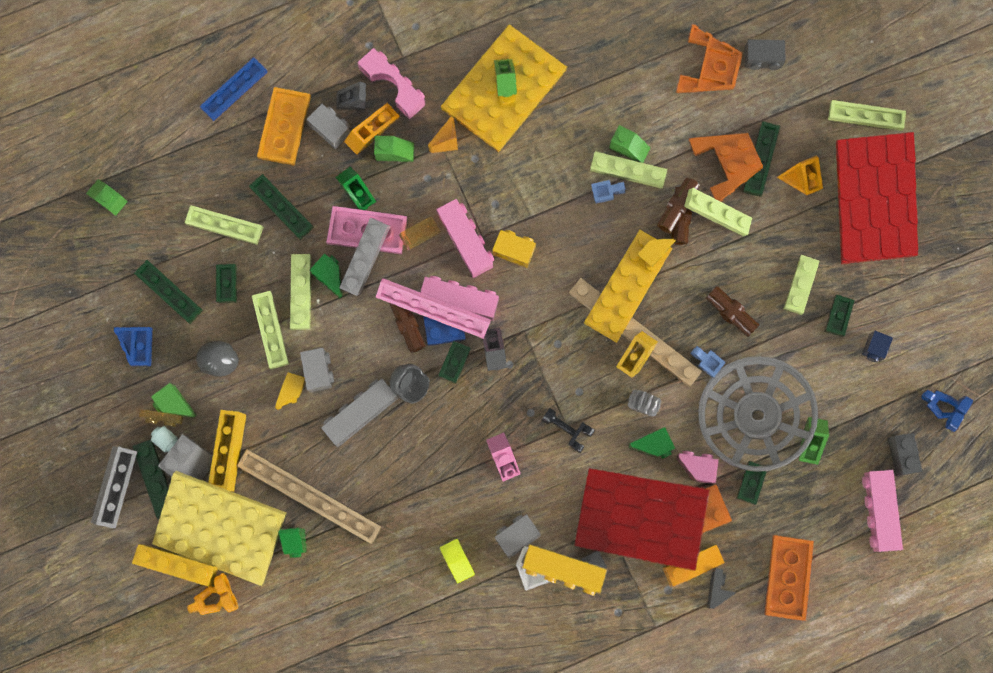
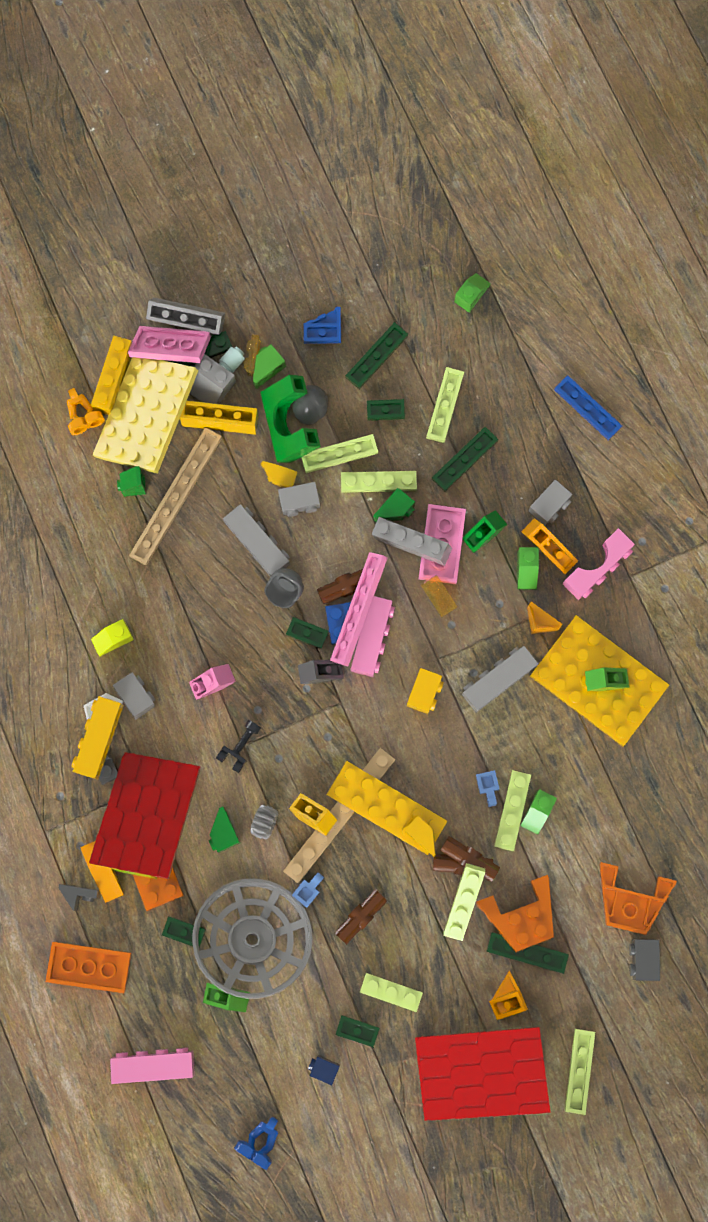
camera: 90 degrees right, 0 degrees up
light orange plate [257,87,311,166] -> none
dark grey slope [336,82,366,110] -> none
bright pink brick [437,199,495,278] -> none
bright pink slope [676,451,719,484] -> none
dark grey brick [888,433,923,476] -> none
none -> bright pink plate [128,326,211,363]
none -> green arch [260,375,321,463]
none -> light grey brick [462,646,538,713]

